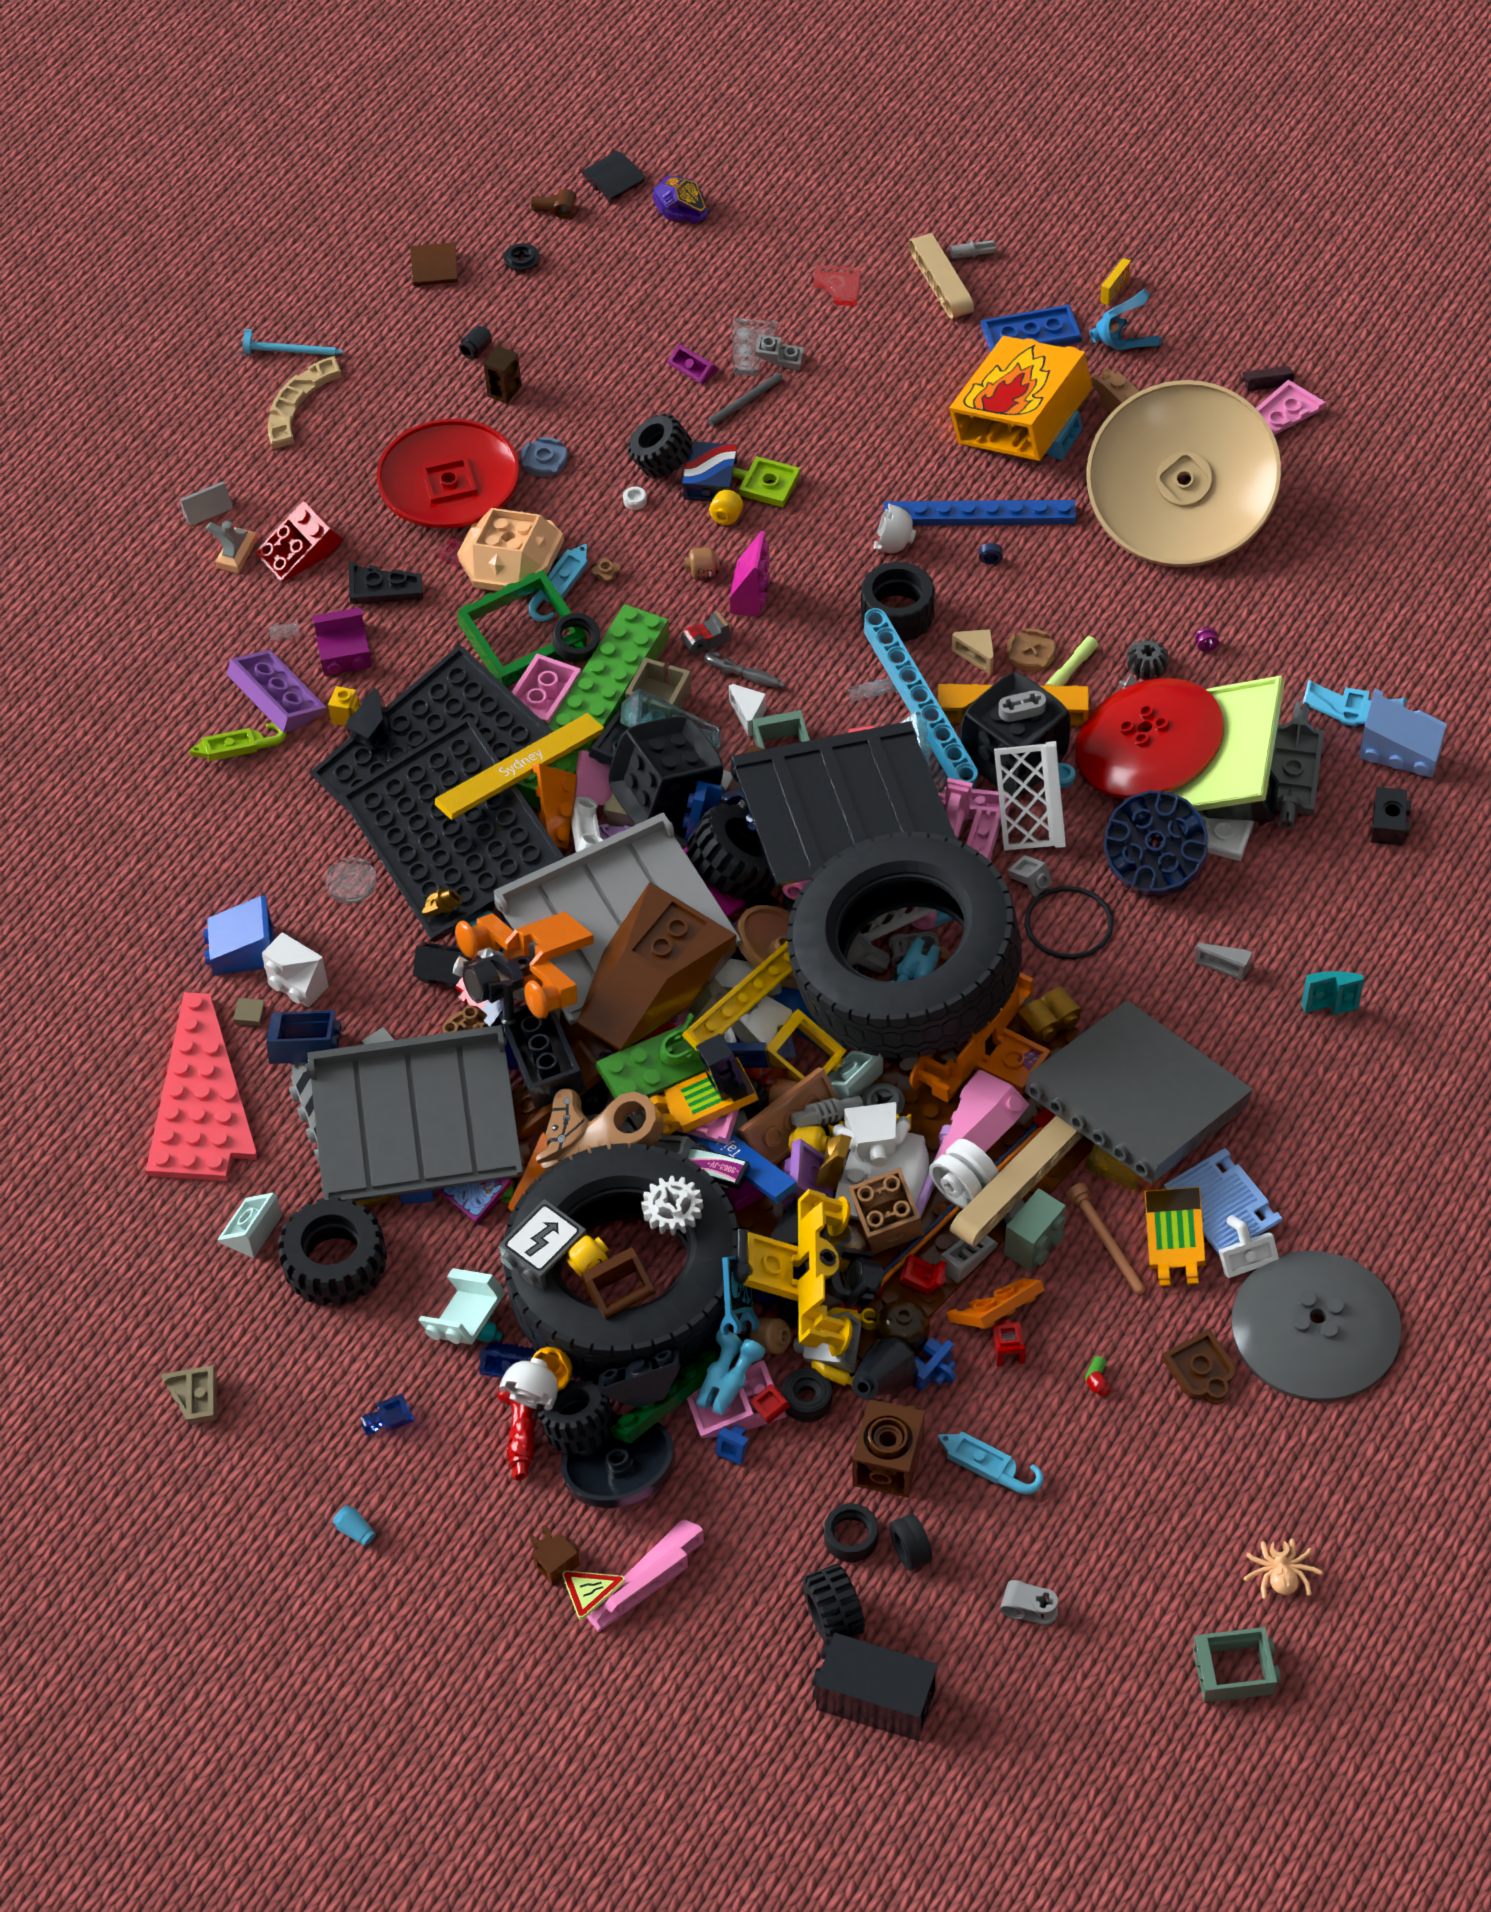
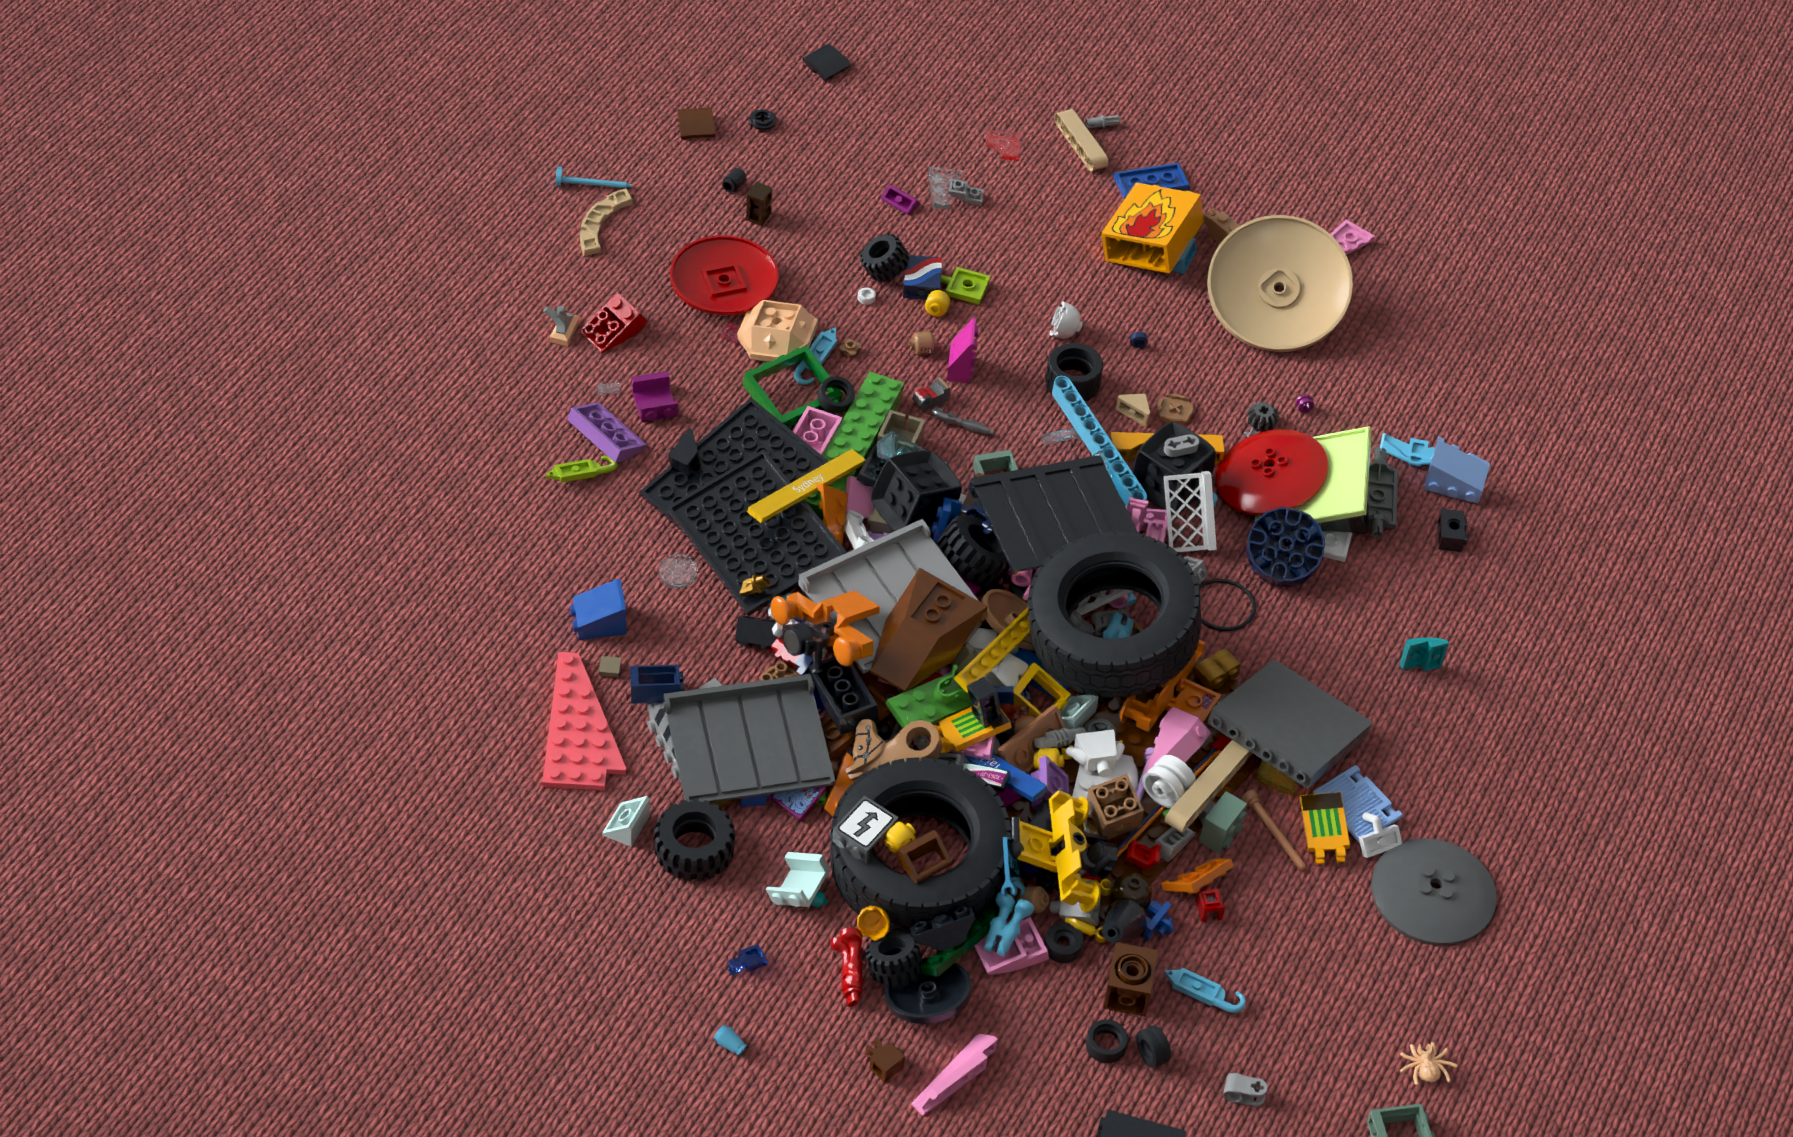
camera: 10 degrees left, 5 degrees down
dark tan wing [161,1365,217,1425] -> none
light grey slope [180,481,233,526] -> none
white slope [262,932,329,1008] -> none
yellow window [328,686,360,726] -> none
black wing [349,562,423,604] -> none
clear blue brick [479,1341,539,1378] -> none
white cylinder [499,1358,558,1410] -> none
sand blue tile [521,437,568,477] -> none
reddish brown pin [531,189,577,219] -> none
piece [562,1571,625,1620] -> none
white gear [641,1176,703,1235] -> none
dark purple helmet [653,175,709,224] -> none
dark grey bar [707,372,783,427] -> none
blue tile [715,1425,749,1465] -> none
white slope [729,684,766,737] -> none
red tile [749,1384,790,1424] -> none
black tyre [803,1563,865,1643] -> none
pearl gold slope [814,1134,852,1190] -> none
blue plate [884,500,1076,525] -> none
yellowish green piece [1045,636,1098,686] -> none
red arm [1085,1356,1111,1397] -> none
dark azure piece [1090,288,1162,350] -> none
yellow tile [1100,258,1131,305] -> none
reddish brown plate [1161,1328,1235,1404] -> none
light grey slope [1195,943,1253,980] -> none
black slope [1242,366,1295,391] -> none

